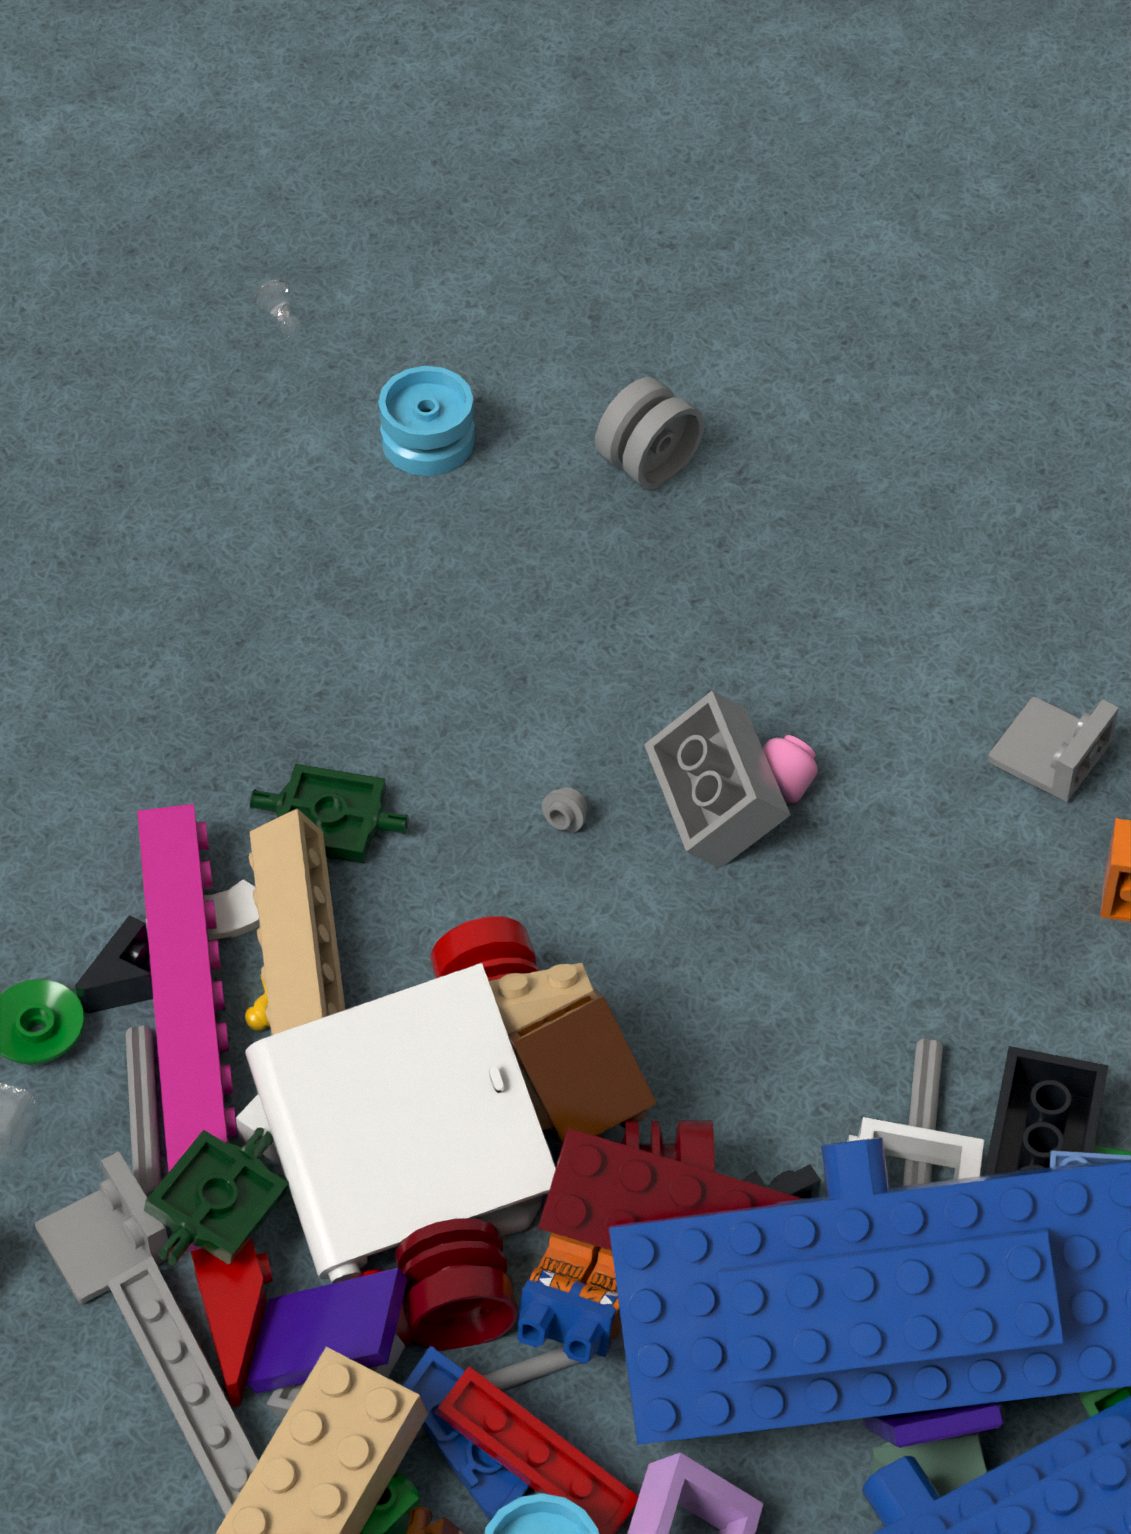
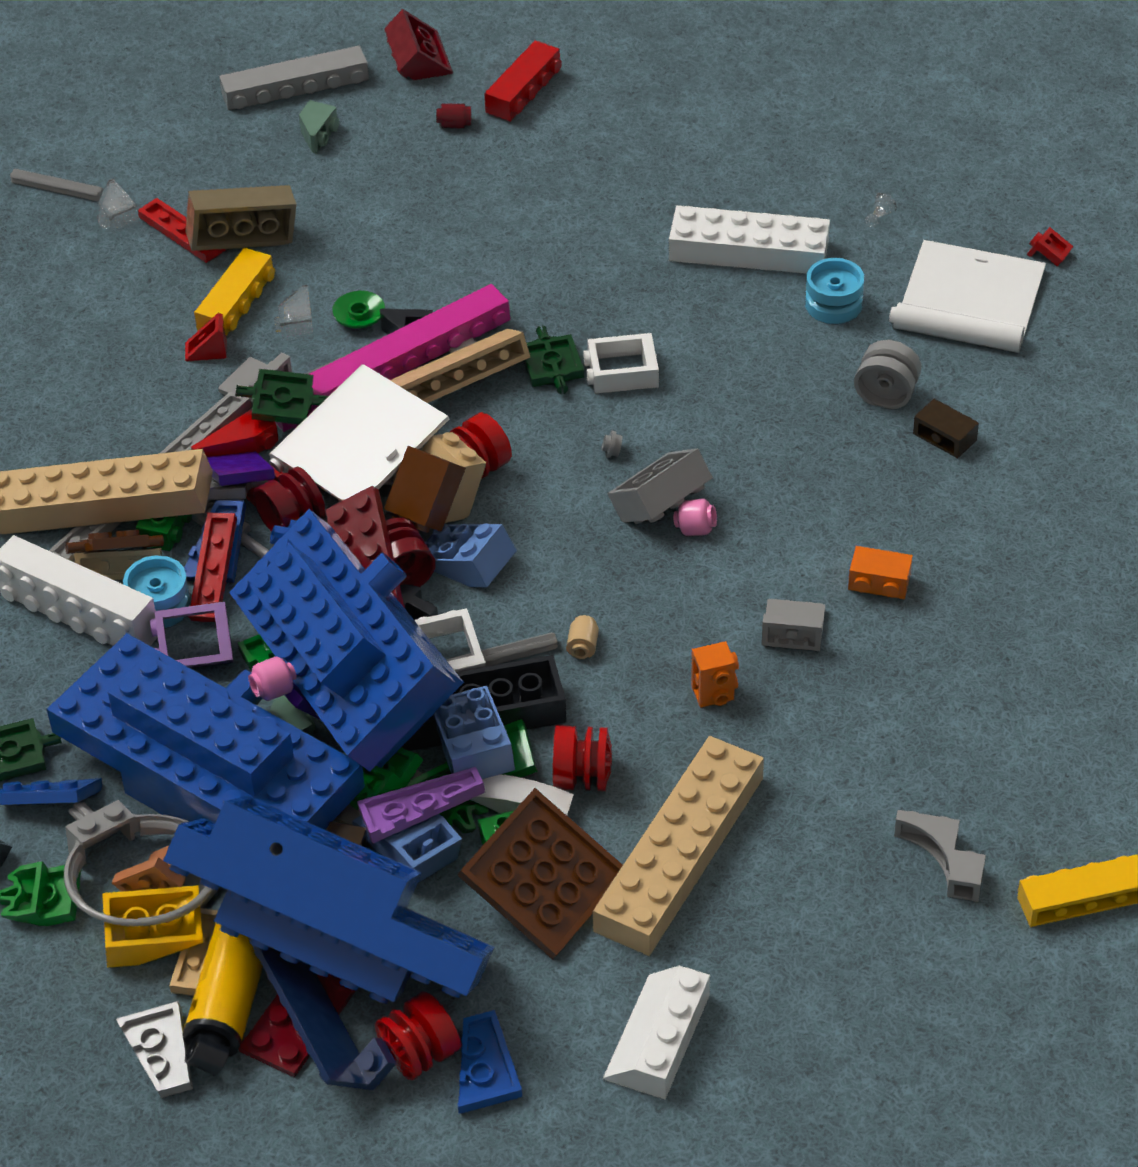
camera: 65 degrees right, 5 degrees down
none -> green plate [238,635,275,670]
none -> bright pink head [248,656,296,701]
none -> medium blue slope [425,523,517,587]
none -> tan brick [566,615,599,659]
none -> white window [583,333,659,394]
none -> white brick [669,206,830,274]
none -> orange brick [848,546,913,599]
none -> white door [889,240,1046,353]
none -> dark brown brick [913,399,979,459]
none -> red bracket [1027,227,1074,266]

